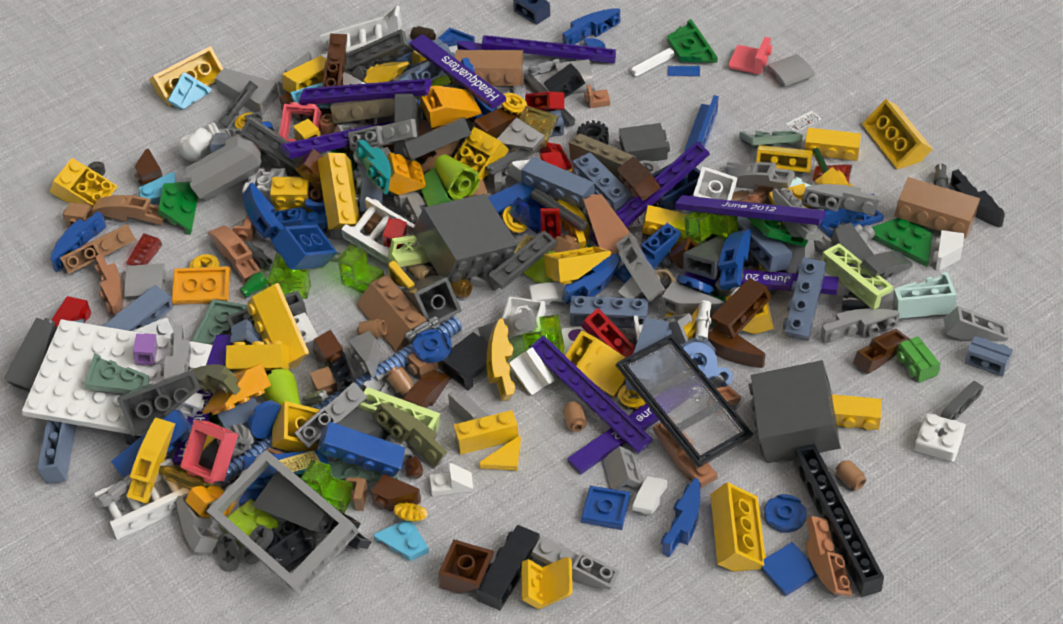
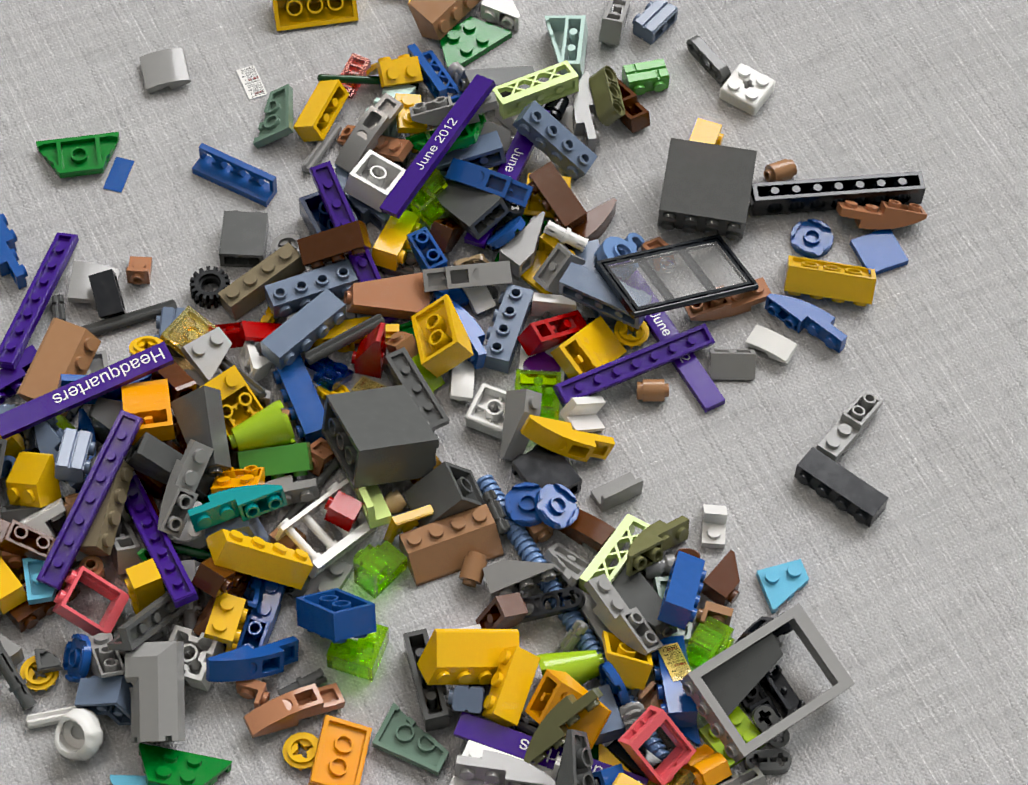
camera: 85 degrees left, 10 degrees up
green cone [239,272,268,298] -> none
medium nougat brick [310,366,338,399] -> none
medium nougat brick [386,366,414,396] -> none
yellow gear [394,502,427,522] -> none
reddish brown slope [438,539,494,594] -> none
yellow brick [454,410,519,455] -> none
yellow tile [480,436,522,471] -> none
yellow bracket [521,557,572,610] -> none
red brick [525,91,564,111] -> none
blue tile [581,485,631,530] -> none
blue tile [584,38,605,48] -> none
white axle [631,48,674,77] -> none
coral bracket [729,37,773,75] -> none
light grey slope [801,184,879,215] -> none
yellow brick [805,127,861,161] -> none
dark grey slope [861,251,914,277] -> none
none -> brick [55,428,96,483]
none -> tile [534,484,579,529]
none -> olive beam [589,65,625,126]

